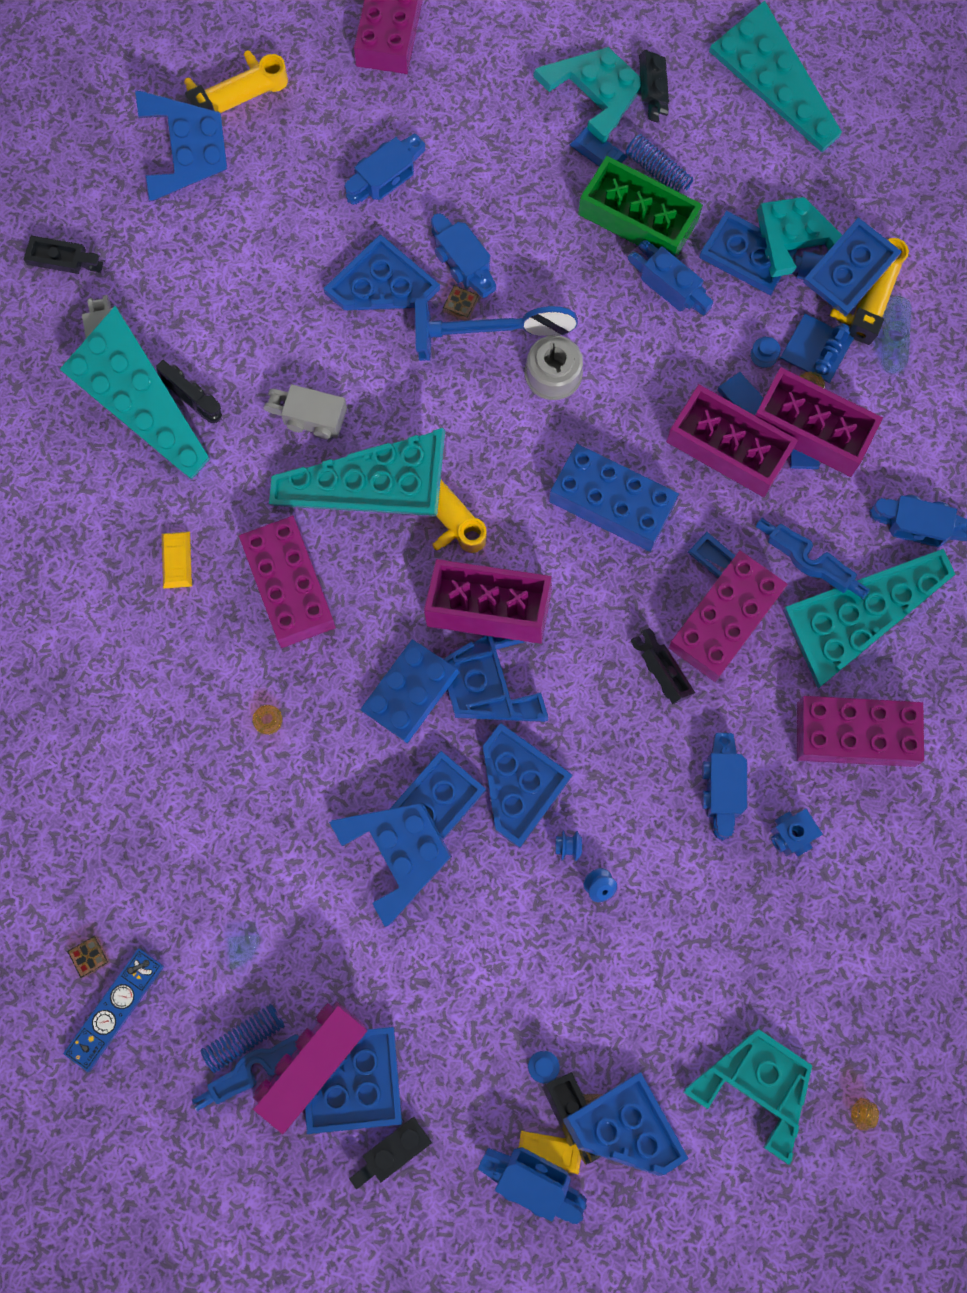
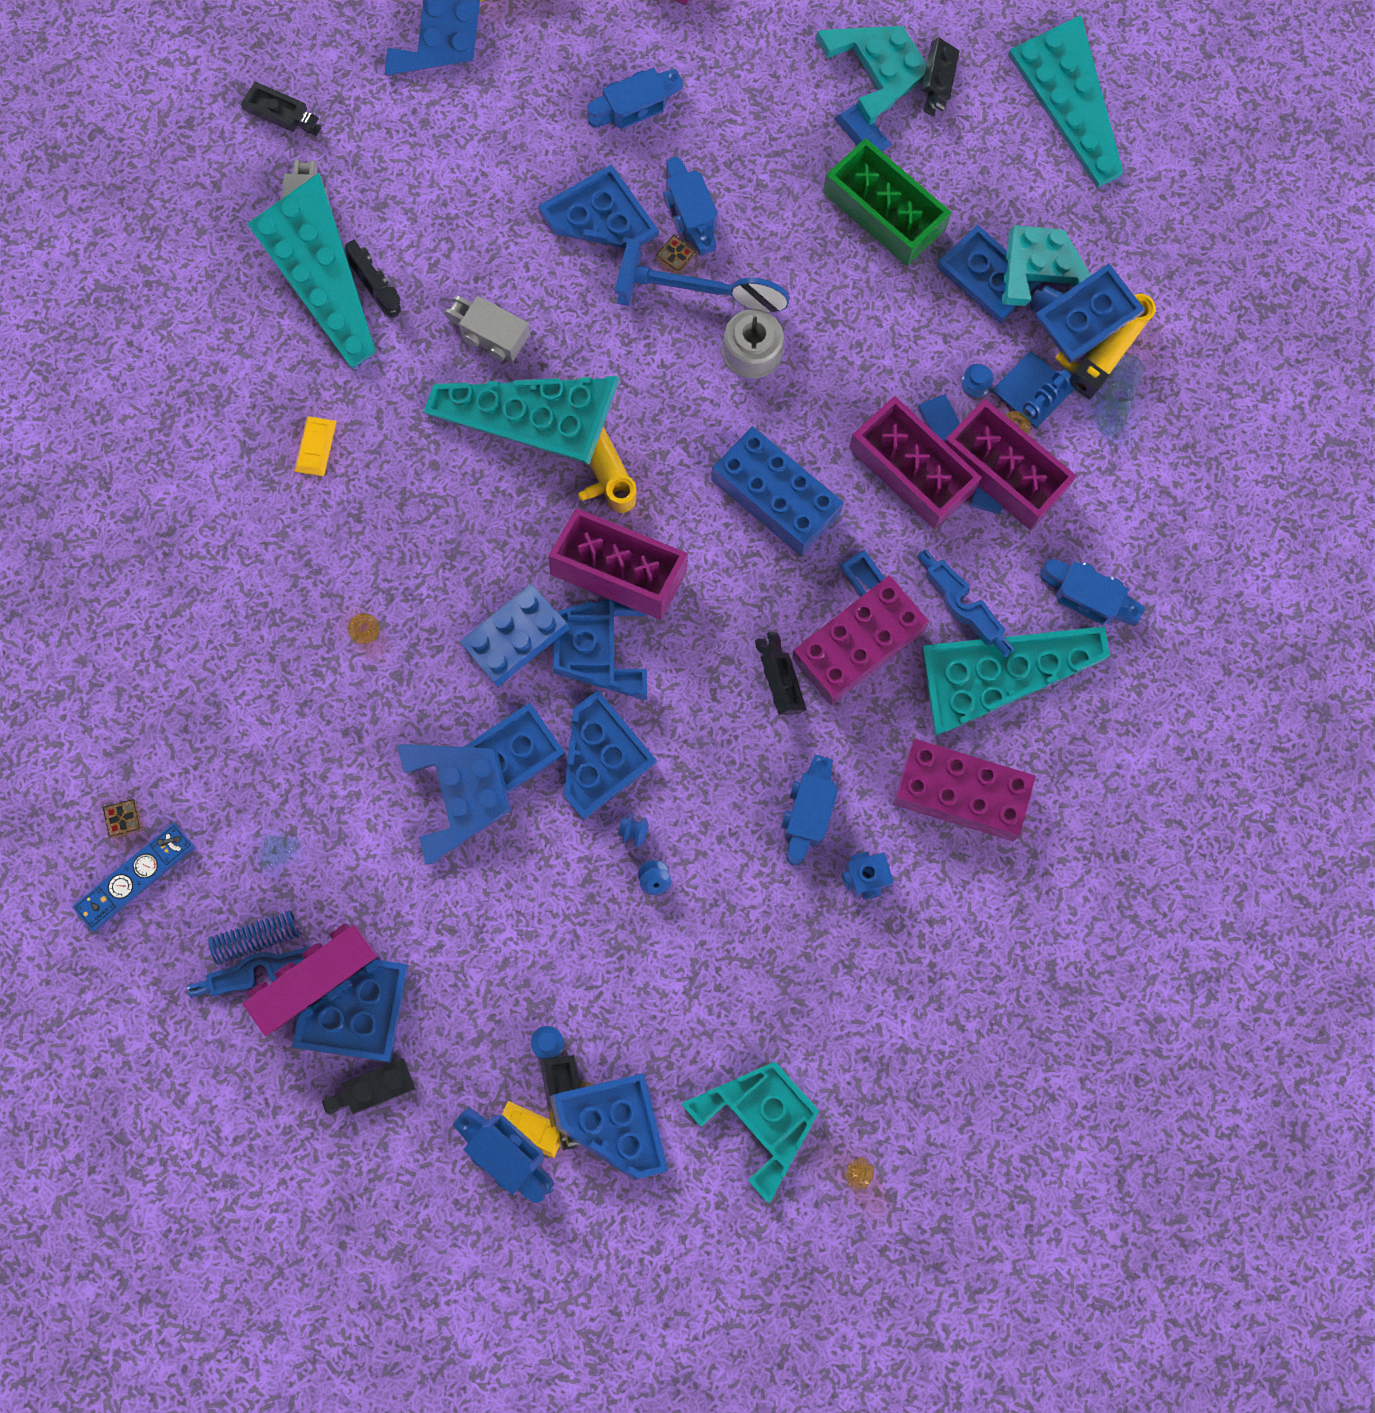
camera: 10 degrees right, 0 degrees up
magenta brick [238,516,336,648] -> none
blue piece [626,134,693,192] -> none
blue hinge [627,240,713,316] -> none

